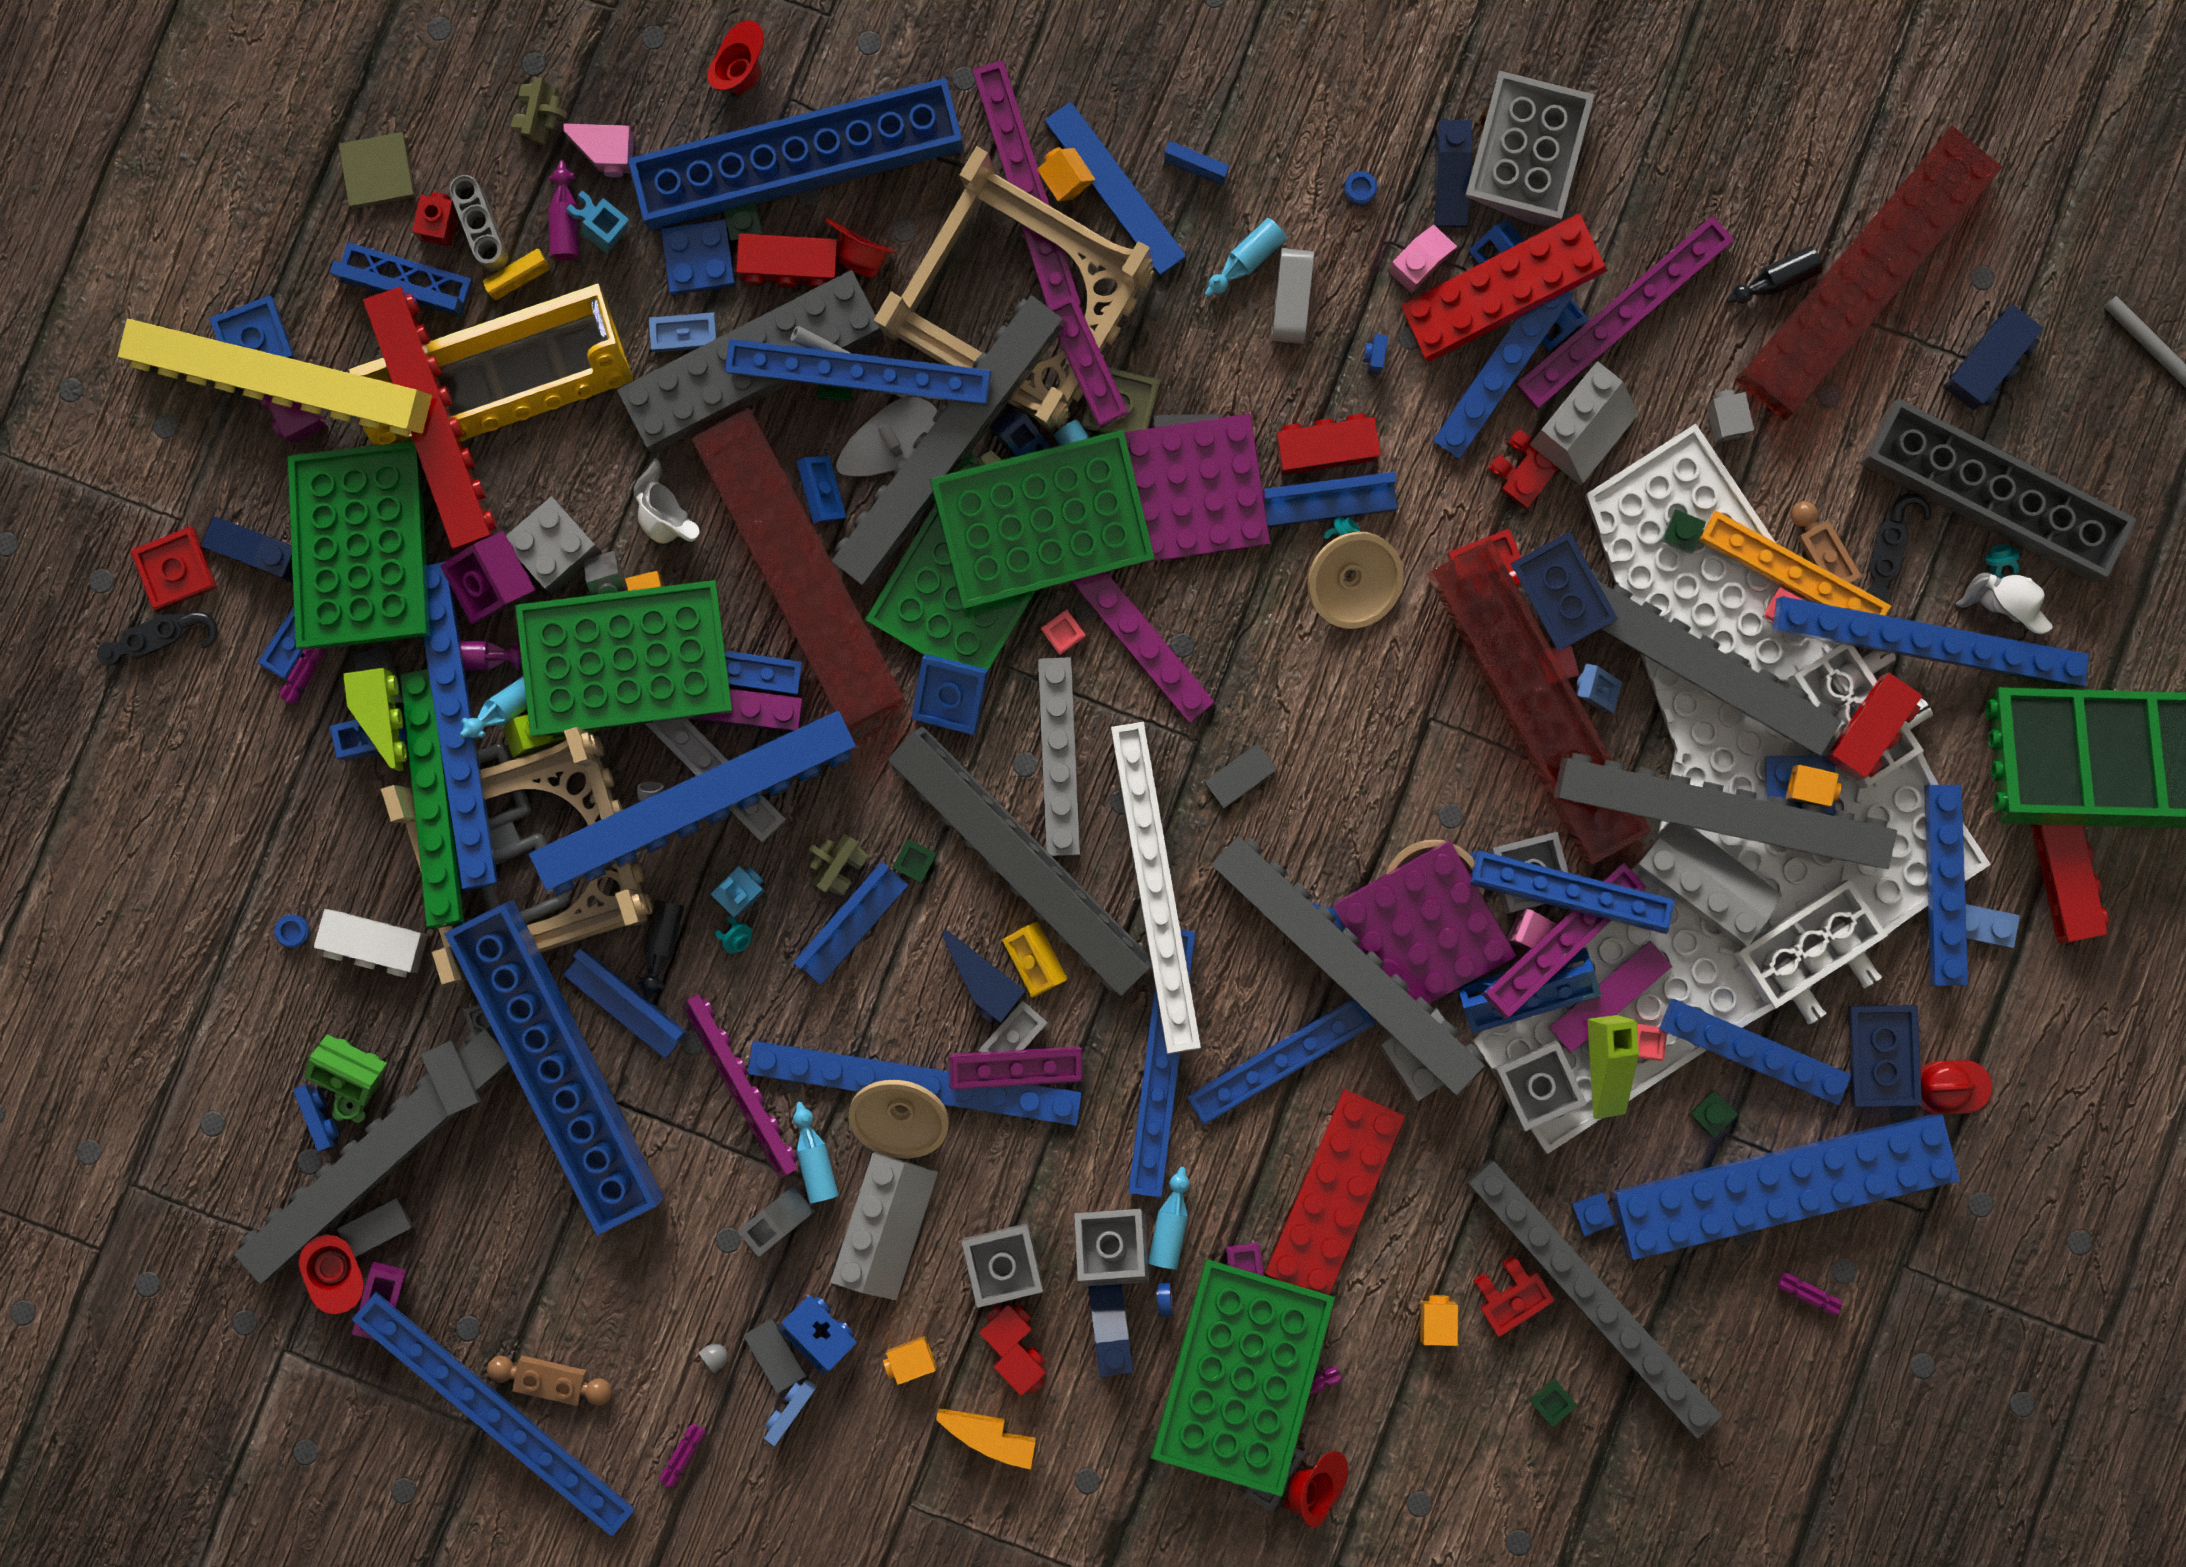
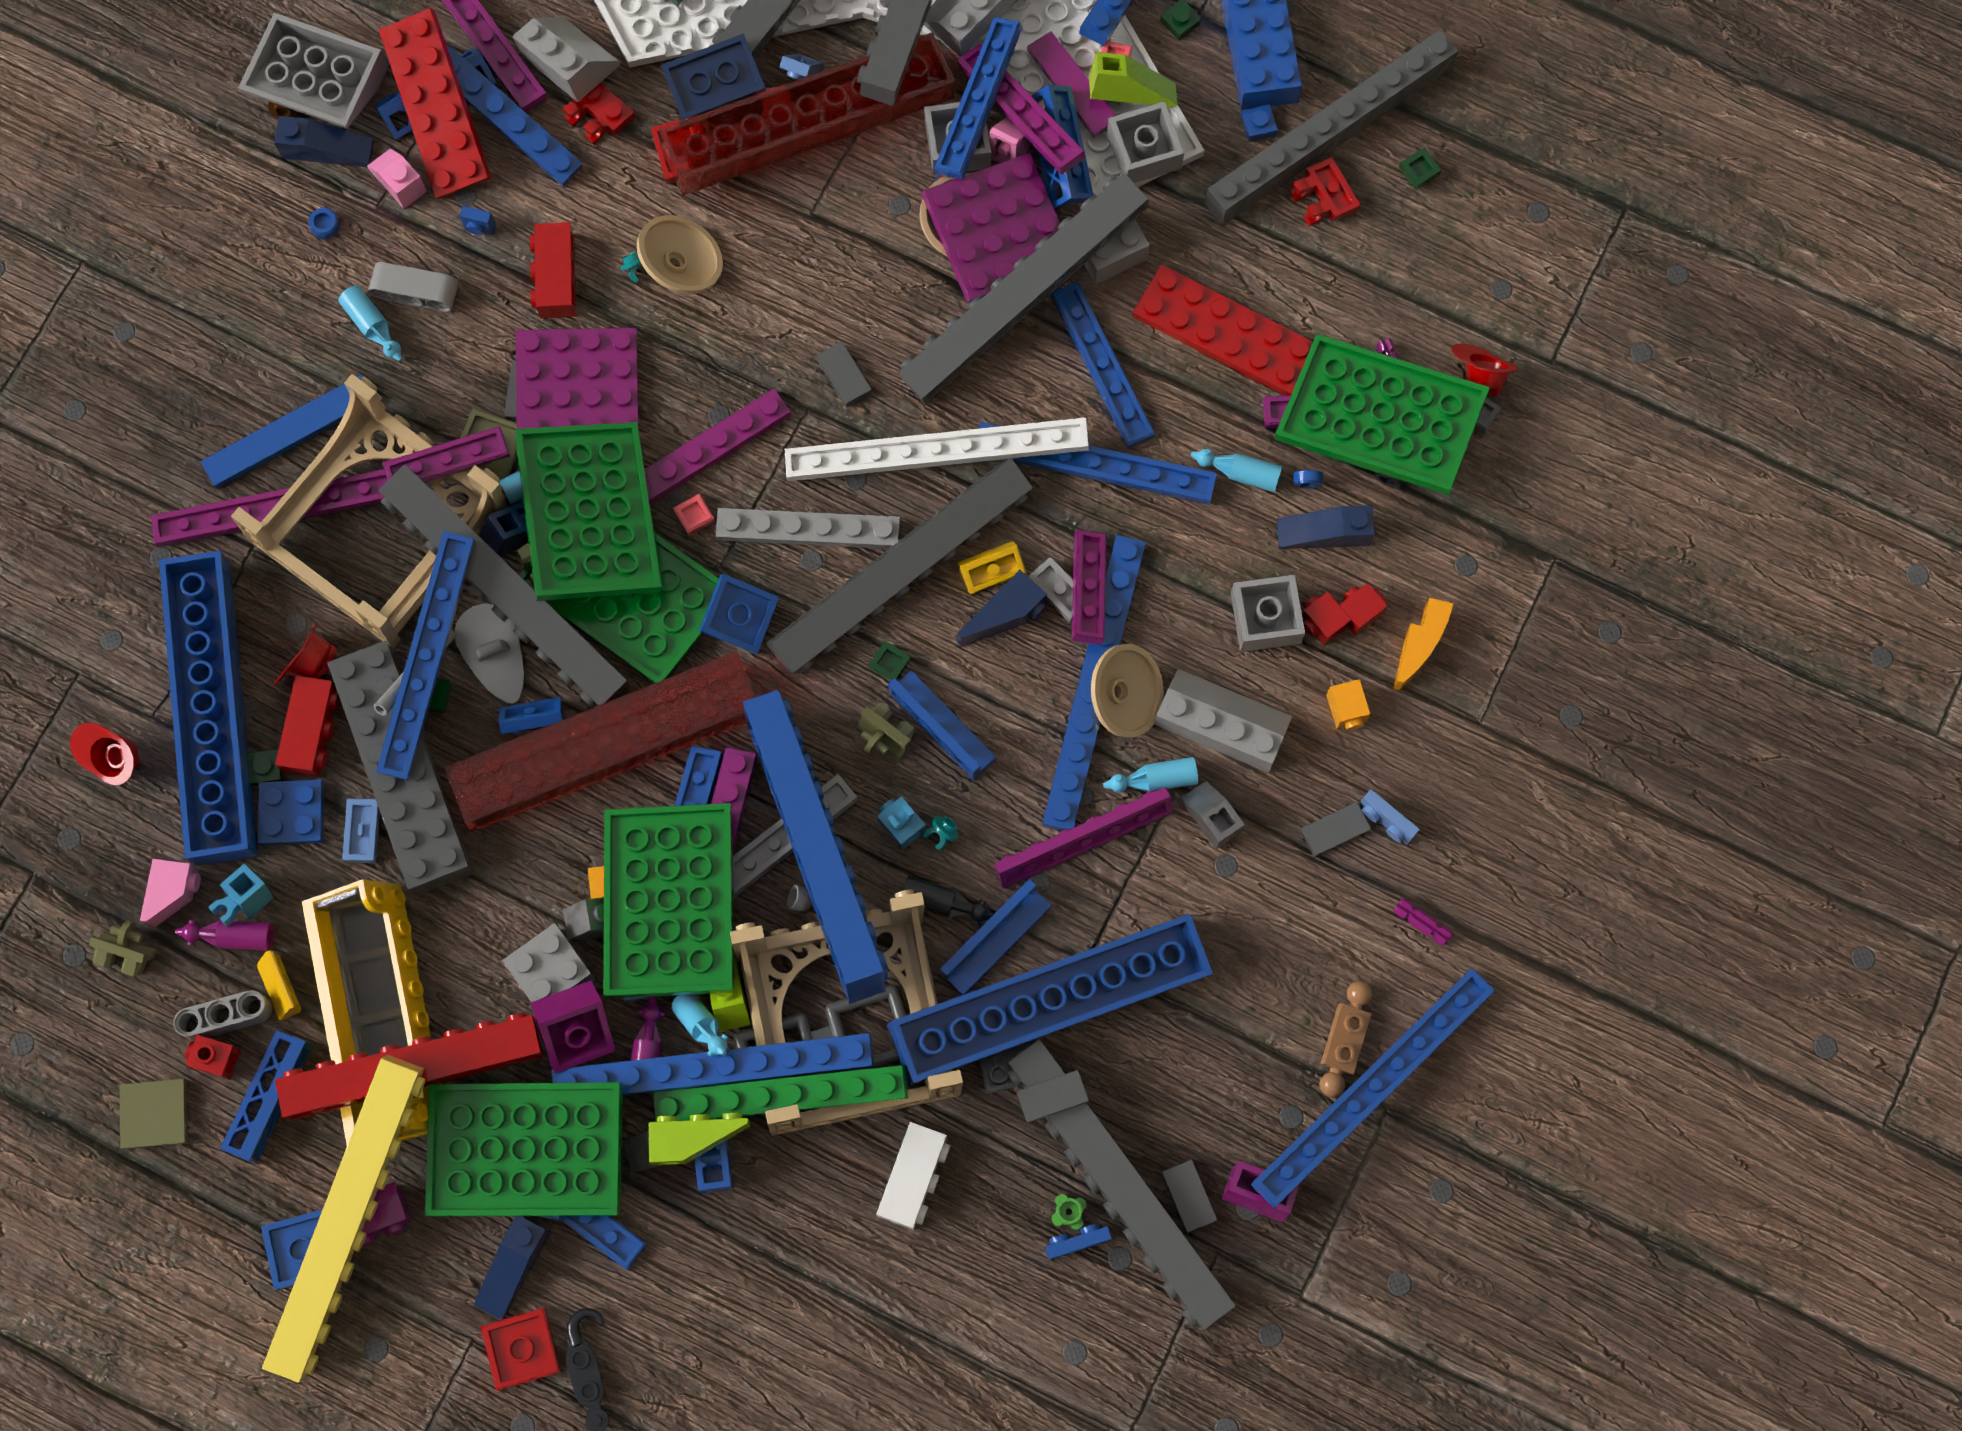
camera: 85 degrees left, 10 degrees down
blue tile [274,915,310,948] -> none
magenta axle [279,648,325,704] -> none
red piece [299,1235,364,1315] -> none
bright green brick [304,1034,387,1107] -> none
hair [634,458,699,544] -> none
light grey hinge [699,1343,728,1373] -> none
blue brick [777,1295,857,1376] -> none
light orange brick [1037,147,1096,201] -> none
light grey brick [1074,1209,1149,1287] -> none
blue tile [1164,141,1229,186] -> none
blue fence [1263,472,1397,528] -> none
light orange brick [1420,1295,1458,1346] -> none

